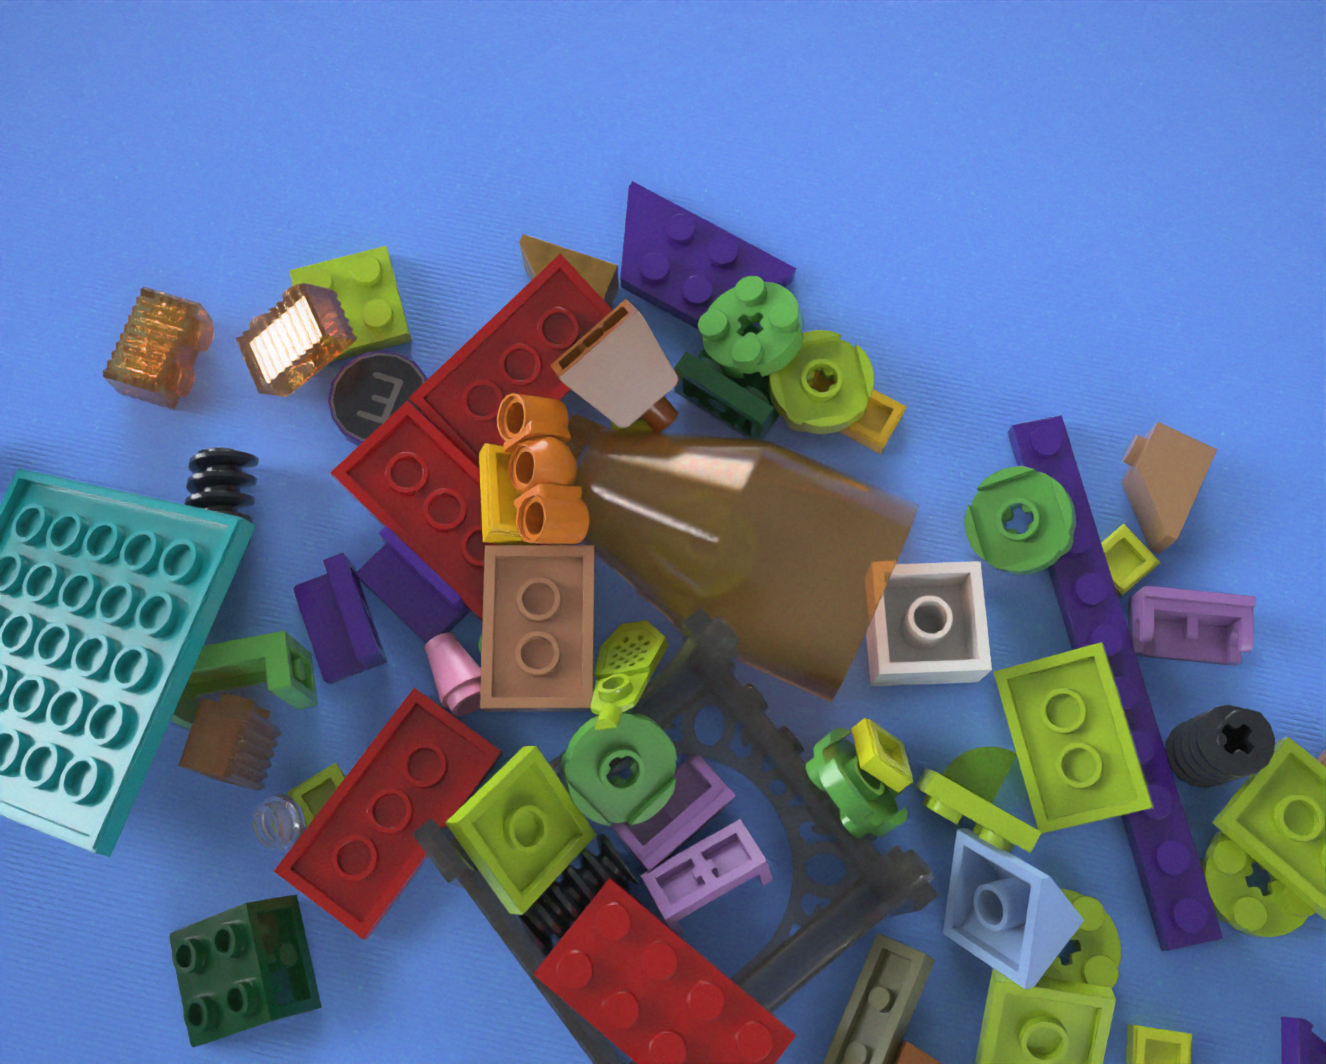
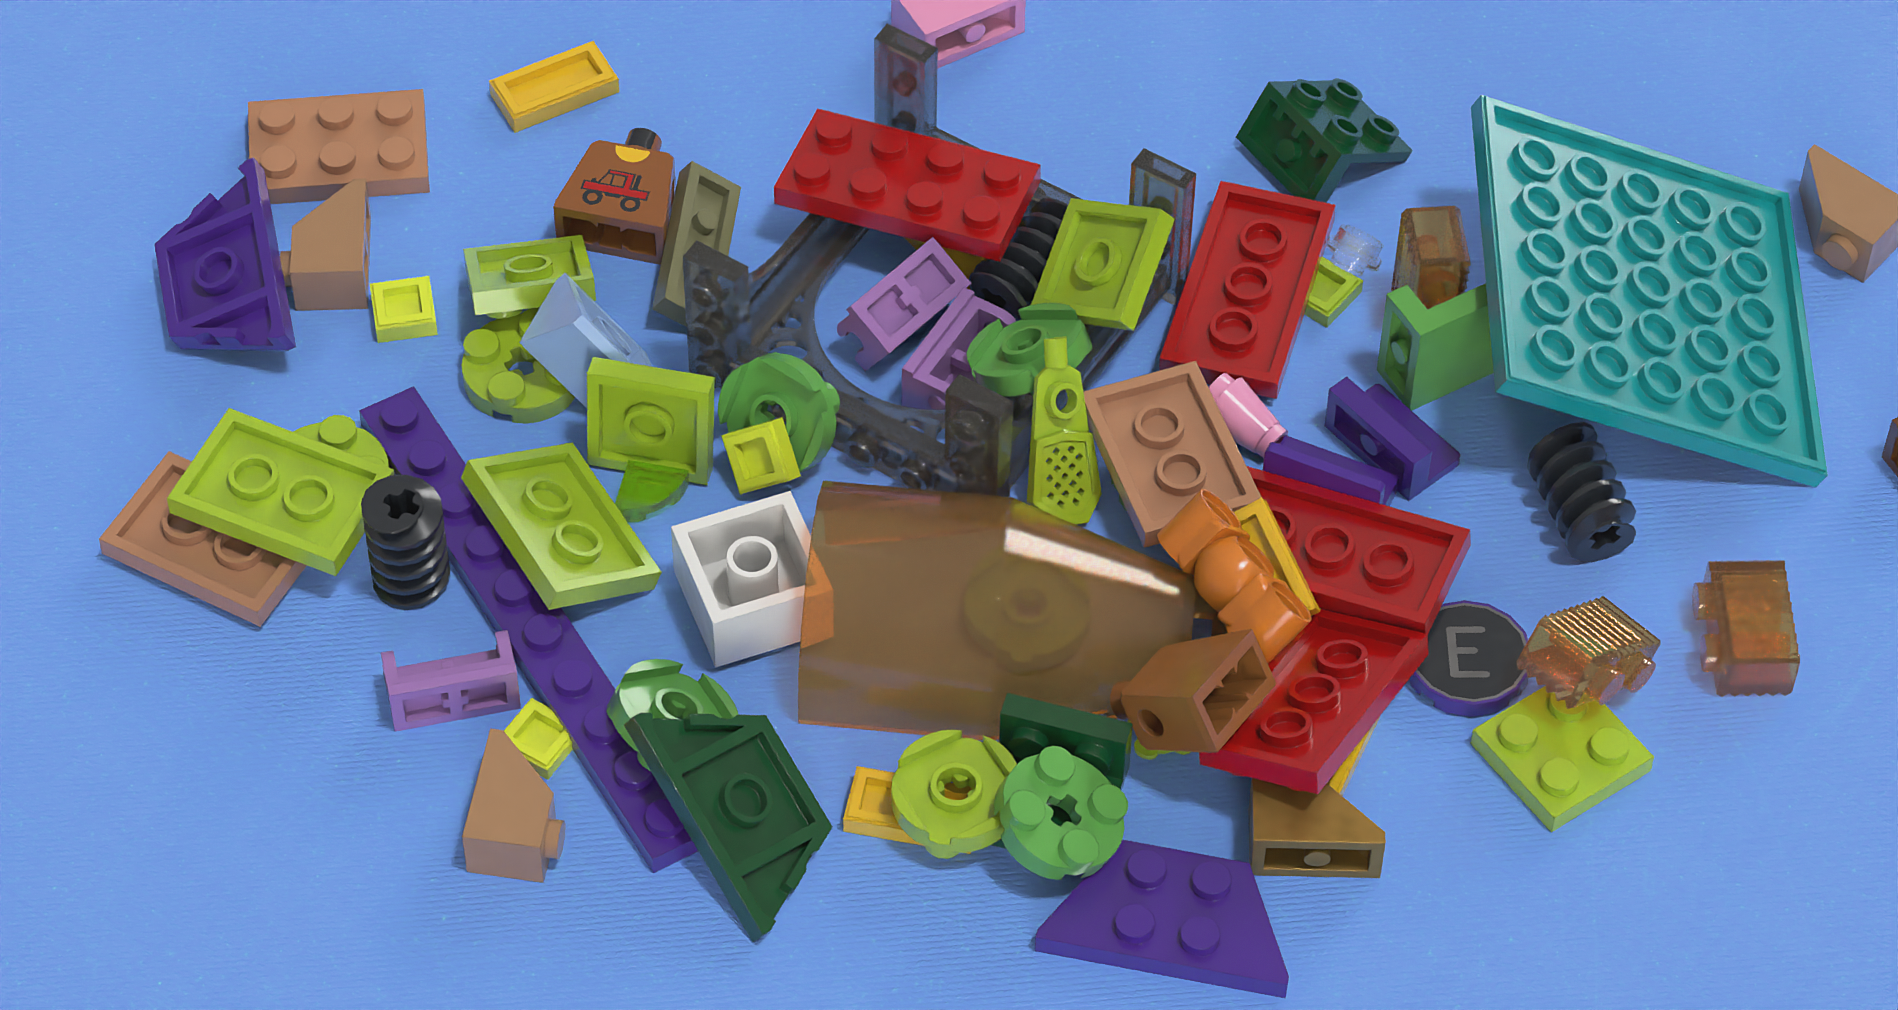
camera: 160 degrees right, 20 degrees down
none -> dark green wing [624,712,833,942]

